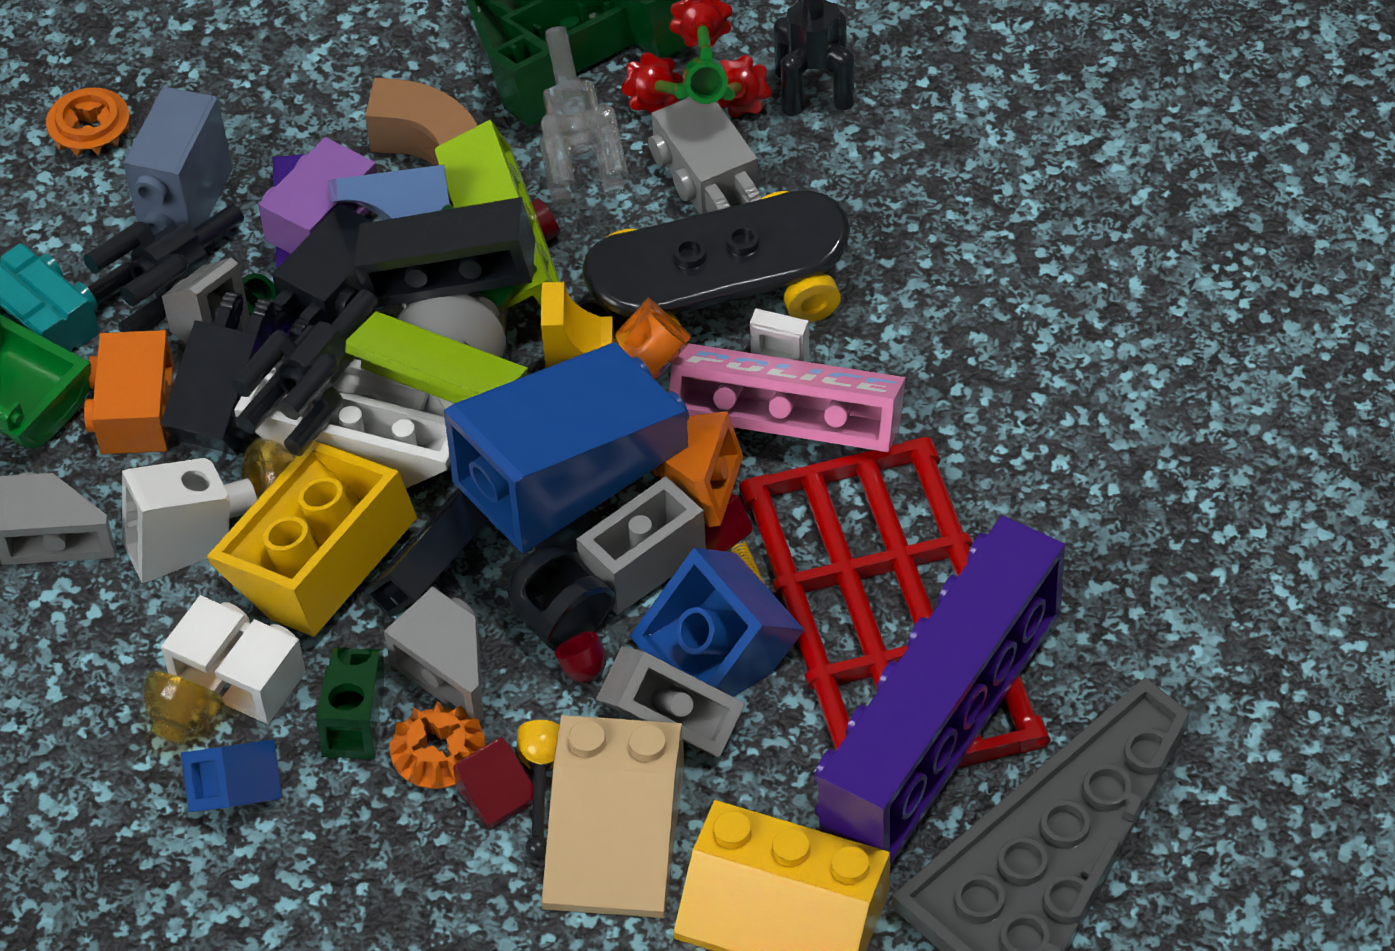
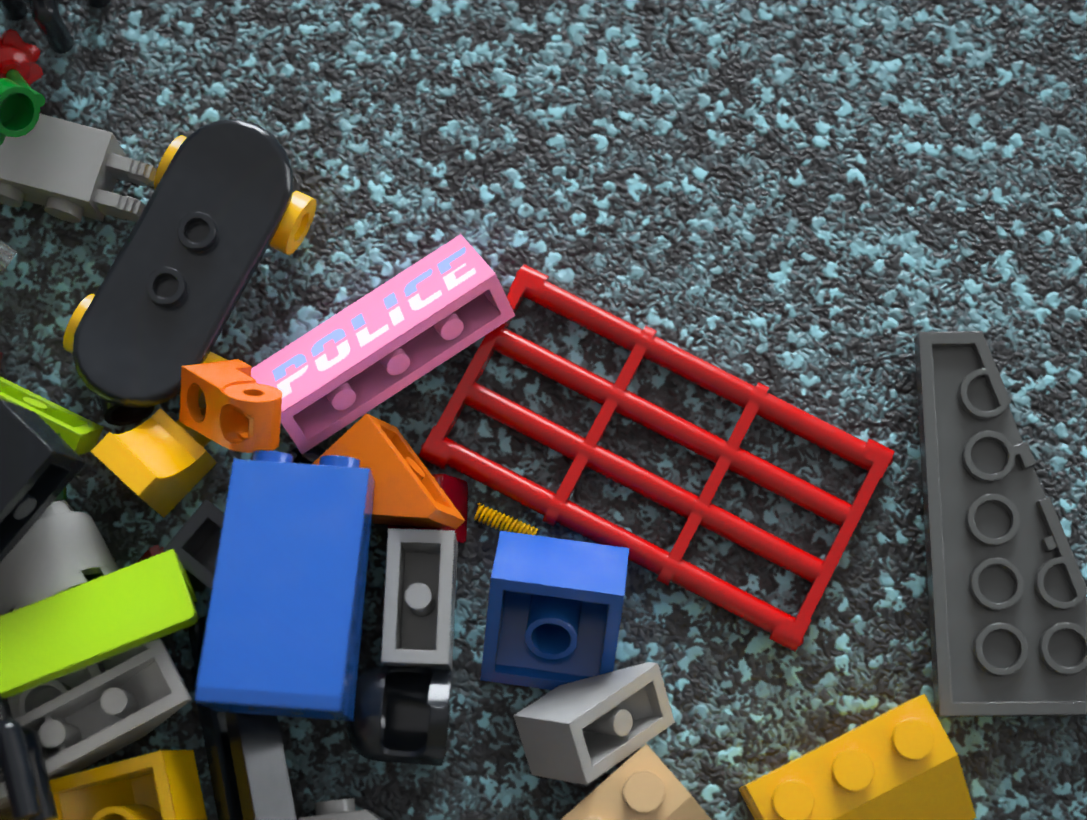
camera: 50 degrees left, 25 degrees up
dark red hinge [555,631,606,683] -> none
white tile [750,308,809,362] -> none
dark purple brick [814,515,1065,866] -> none

